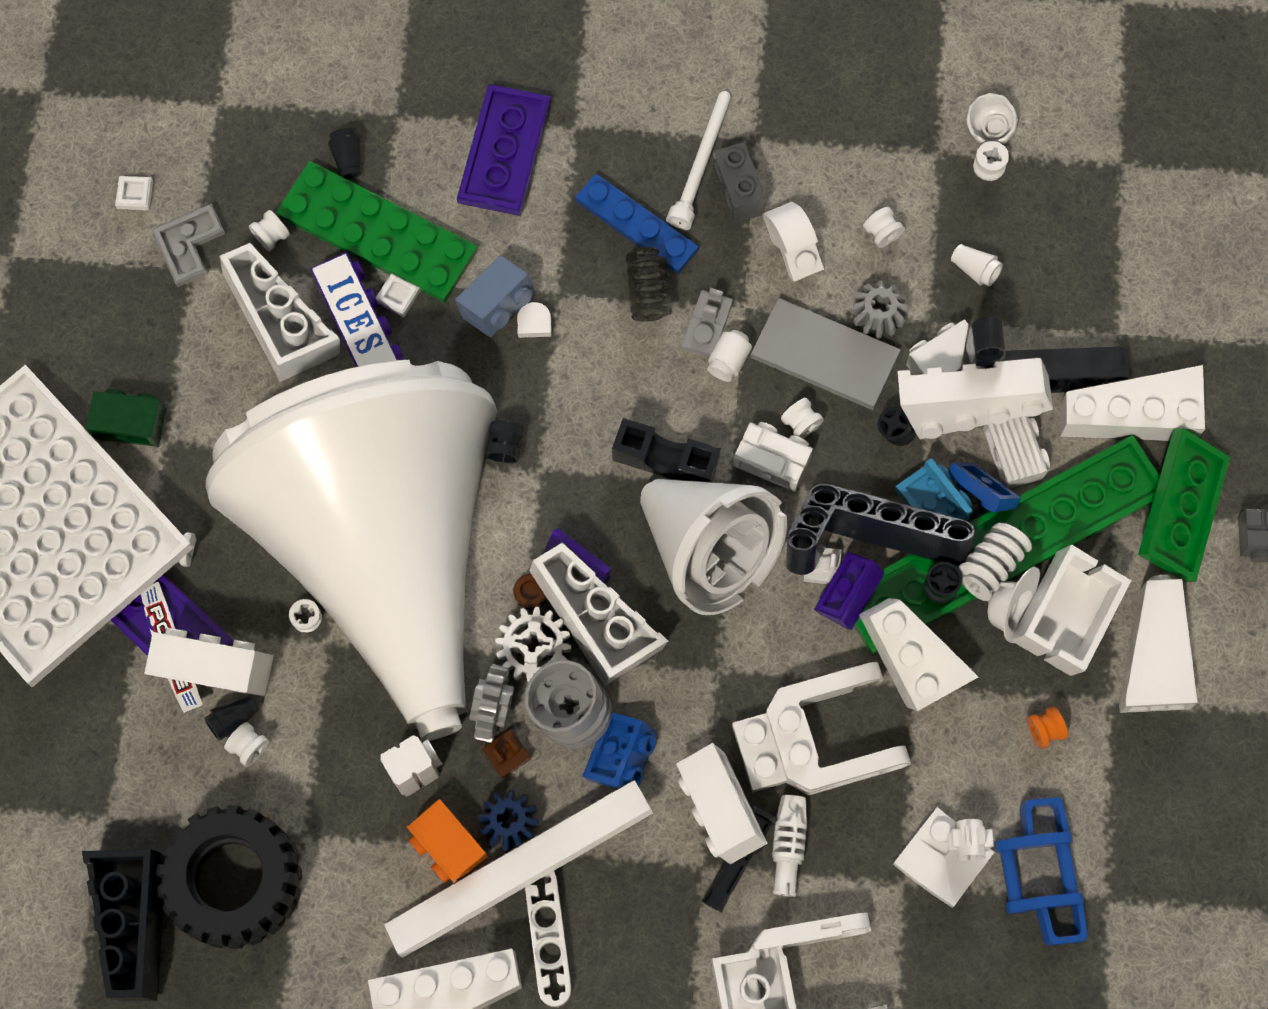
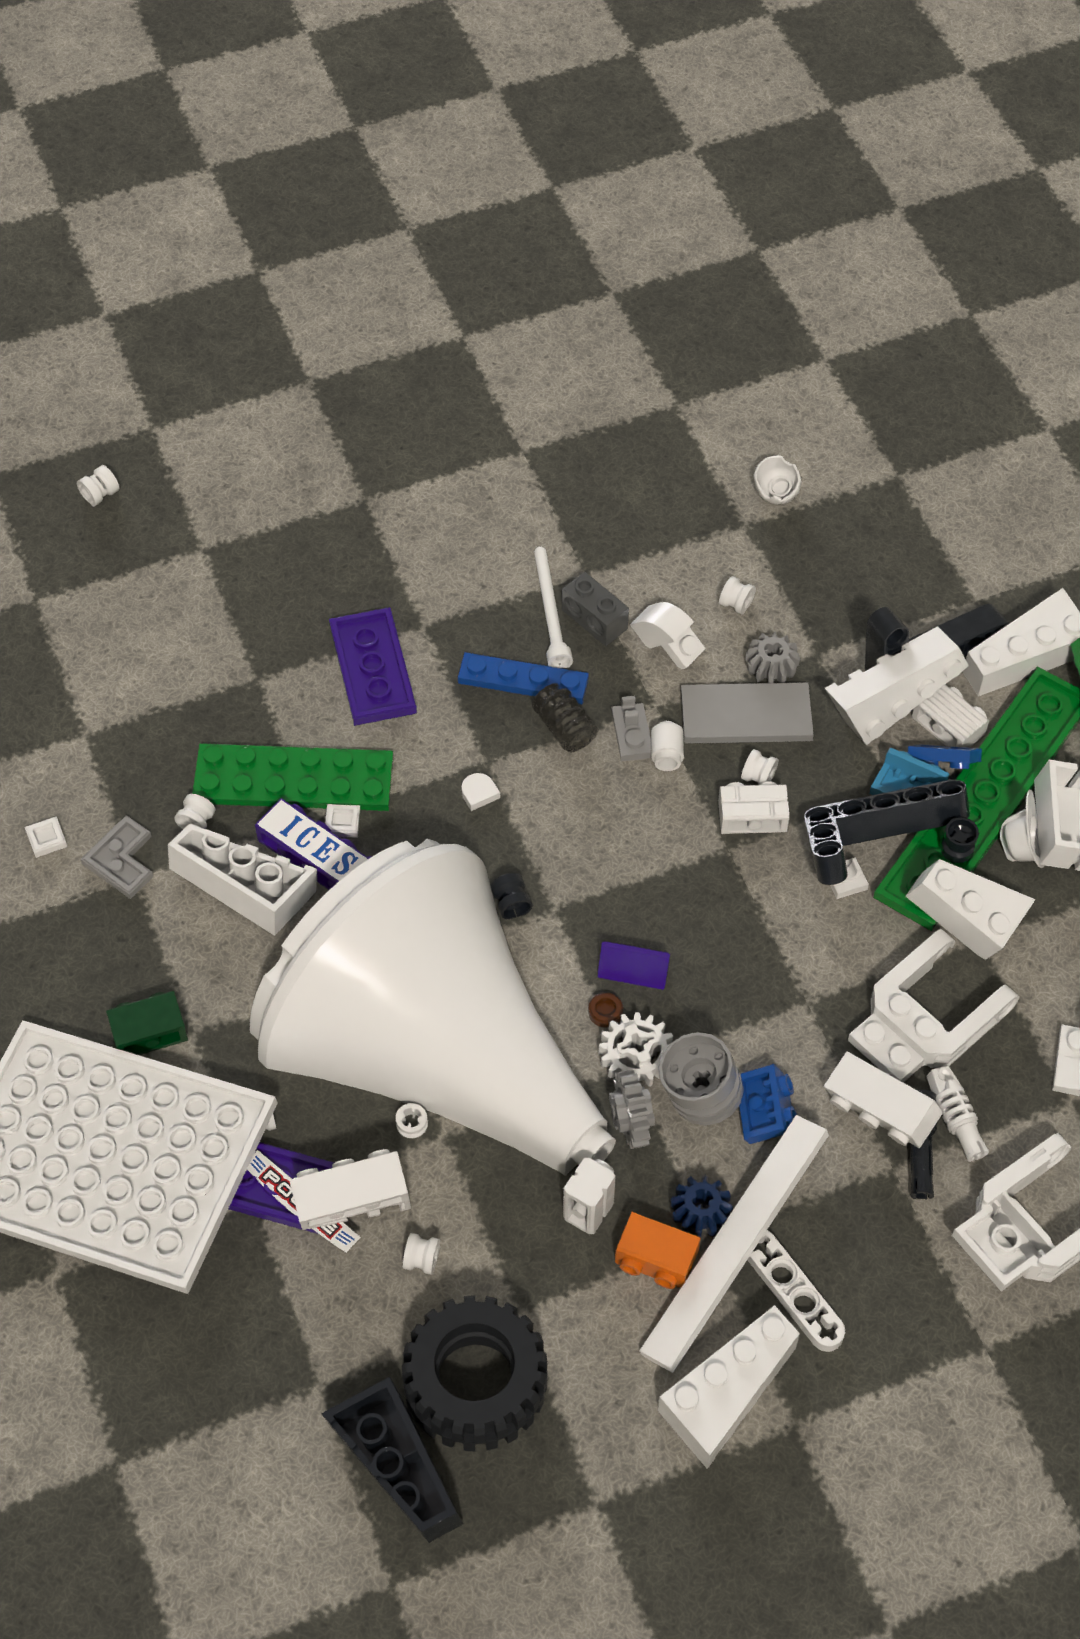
camera: 30 degrees left, 15 degrees down
black cone [204,693,259,741] -> none
black cone [328,128,361,179] -> none
sand blue brick [455,255,535,338] -> none
reddish brown tile [482,729,531,780] -> none
white wedge [529,543,668,686] -> none
black arch [612,418,721,483] -> none
white cone [640,479,787,615] -> none
dark purple slope [814,552,884,630] -> none
black wheel [877,406,916,446] -> none
white slope [906,319,968,375] -> none
white cone [951,244,1003,286] -> none
white piece [958,523,1032,601] -> none
white wheel [973,141,1009,181] -> none

